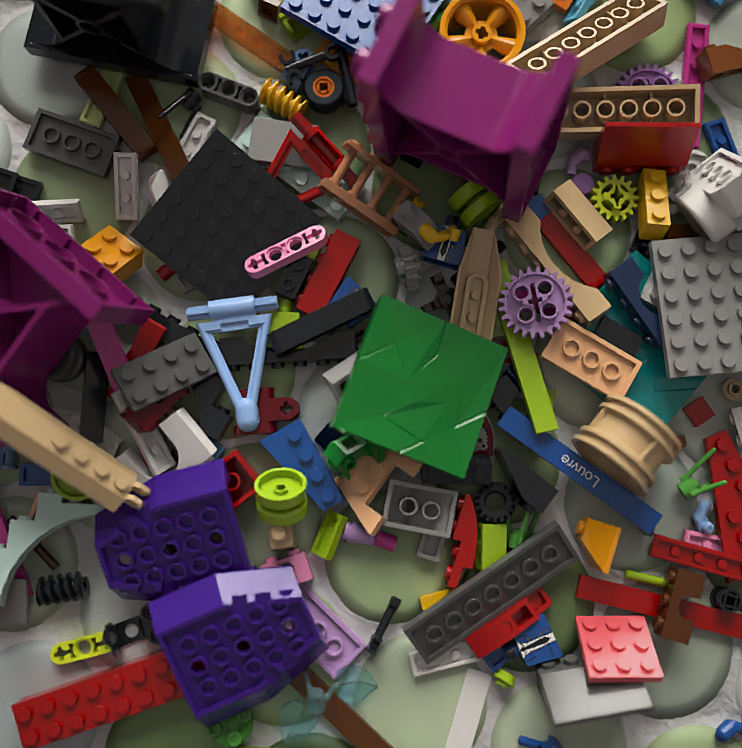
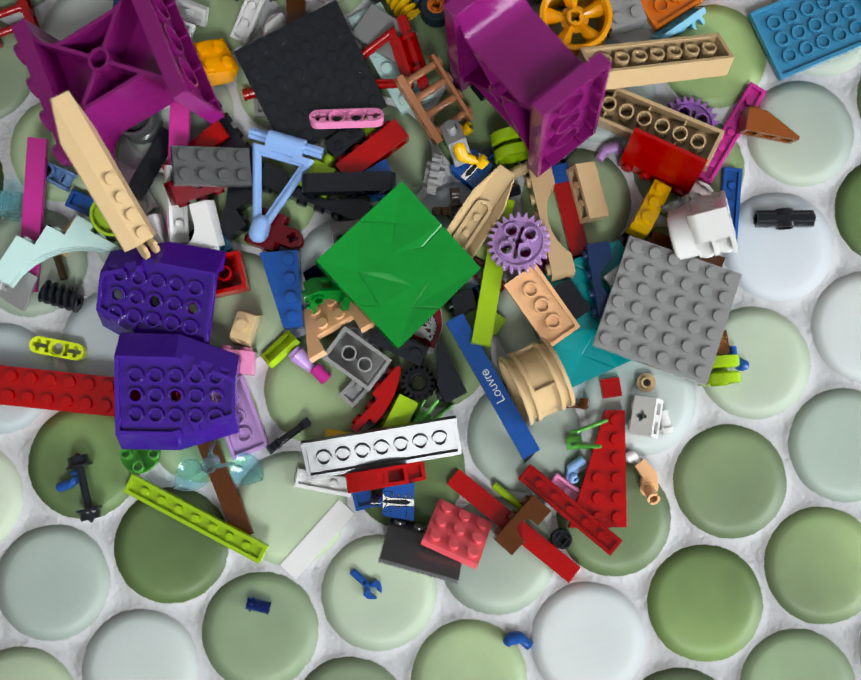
camera: 25 degrees right, 0 degrees up
black piece [103,603,159,657] -> none
lime wheel [255,468,308,527] -> none
lime plate [493,668,516,690] -> none
medium lavender tile [572,173,594,196] -> none
light orange slope [575,516,622,574] -> none
neon yellow gear [589,174,639,224] -> none

